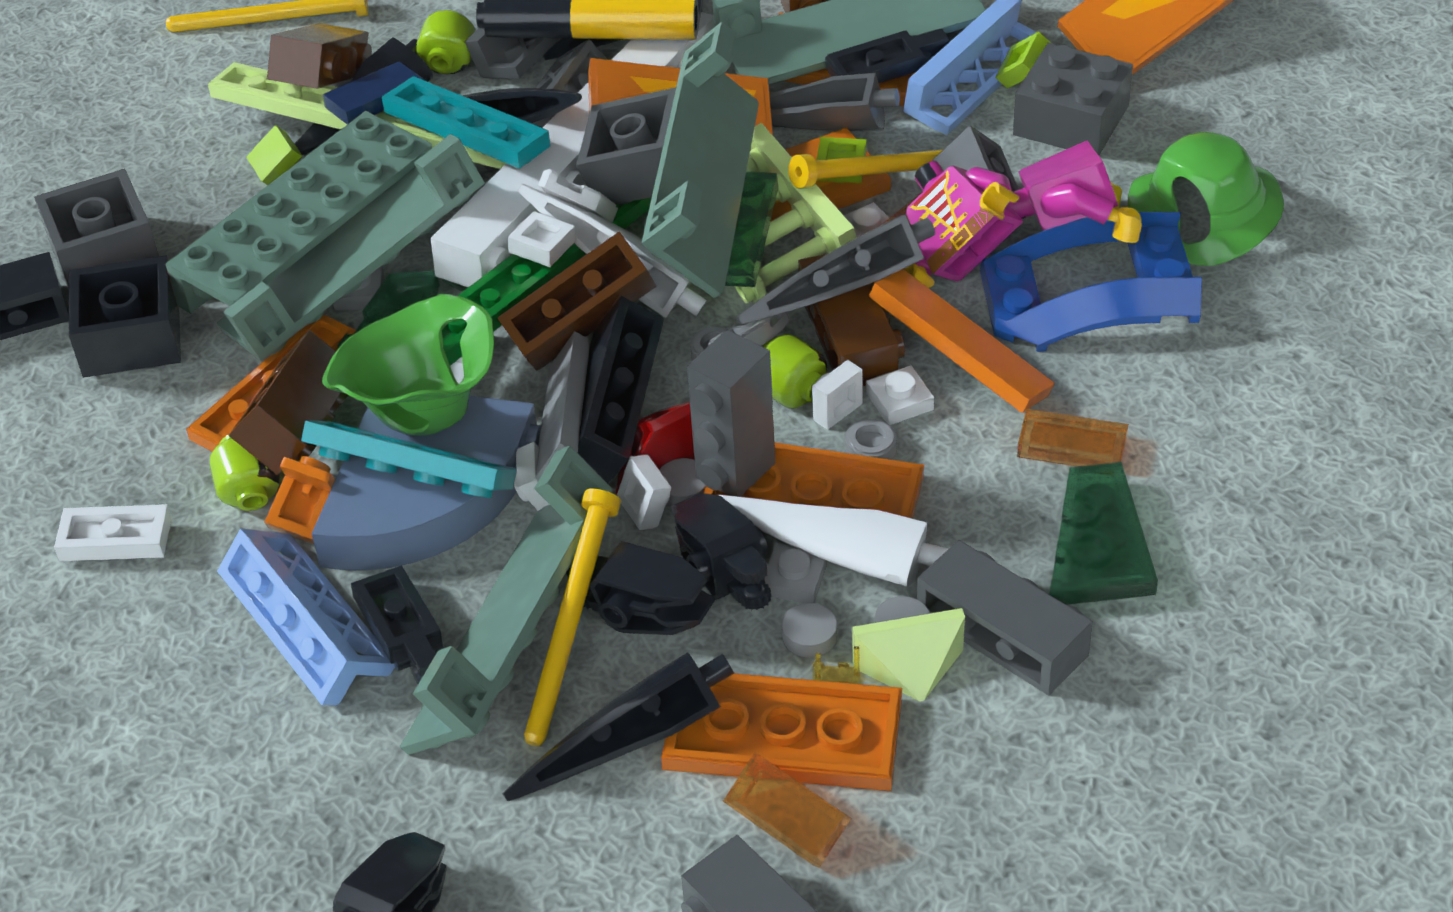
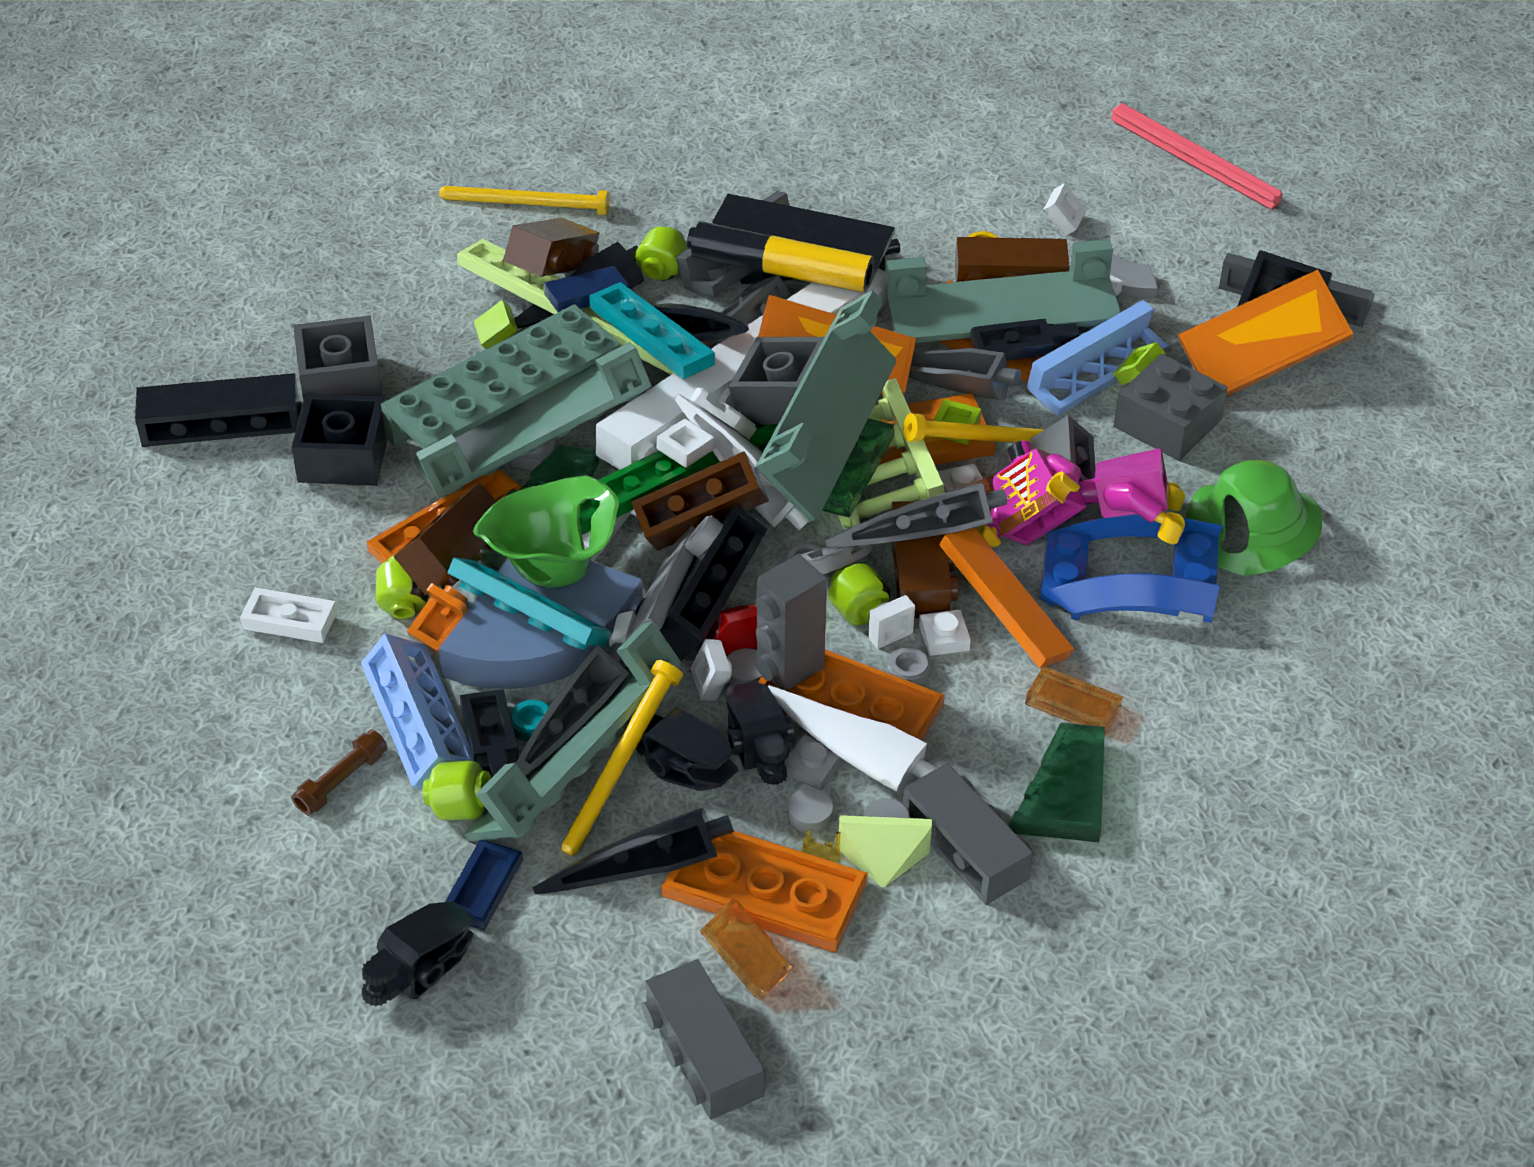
camera: 10 degrees right, 0 degrees up
none -> reddish brown bar [291,729,388,816]
none -> lime head [422,761,491,821]
none -> dark blue tile [445,840,523,931]
none -> teal tile [510,700,550,742]
none -> dark grey piece [516,643,629,776]
none -> light grey tile [685,515,723,558]

